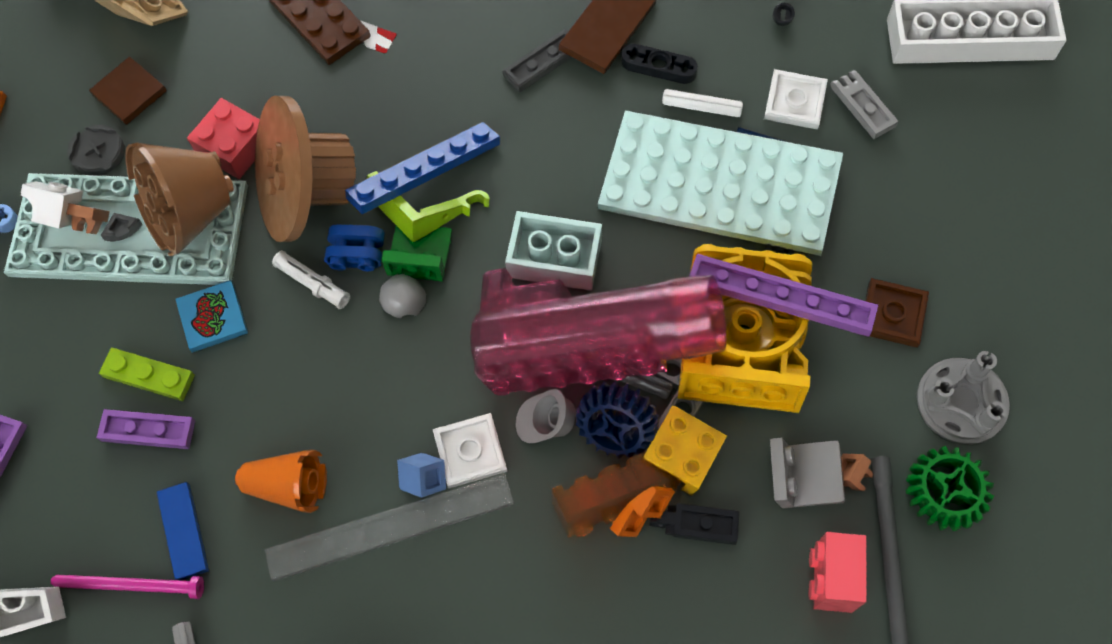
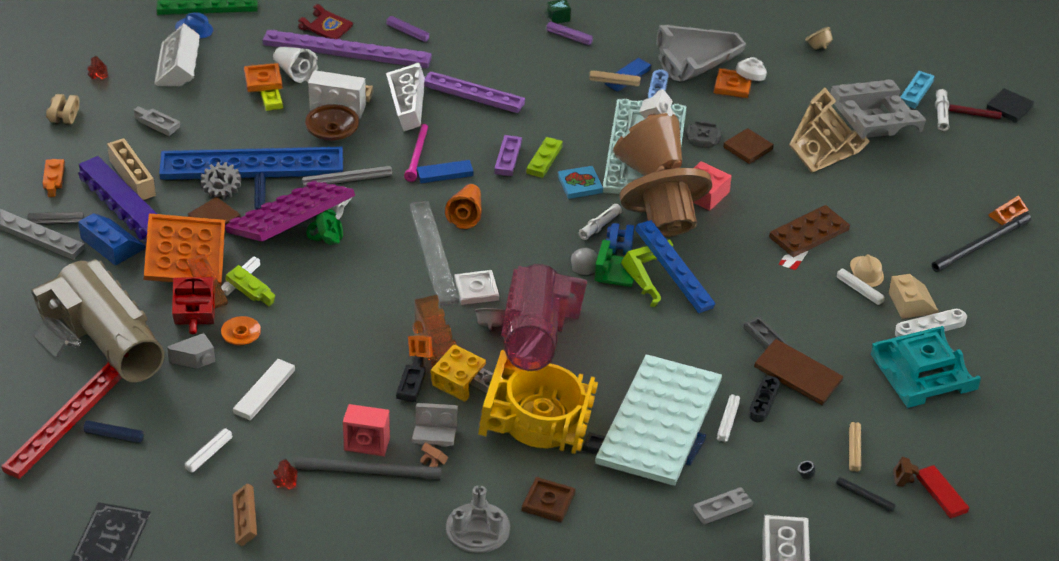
camera: 90 degrees right, 25 degrees down
medium blue panel [397,453,446,498] -> none
light aqua brick [505,211,602,291] -> none
dark blue gear [576,381,659,459] -> none
medium lavender plate [687,254,878,337] -> none
white tile [764,69,828,130] -> none
green gear [906,446,994,531] -> none

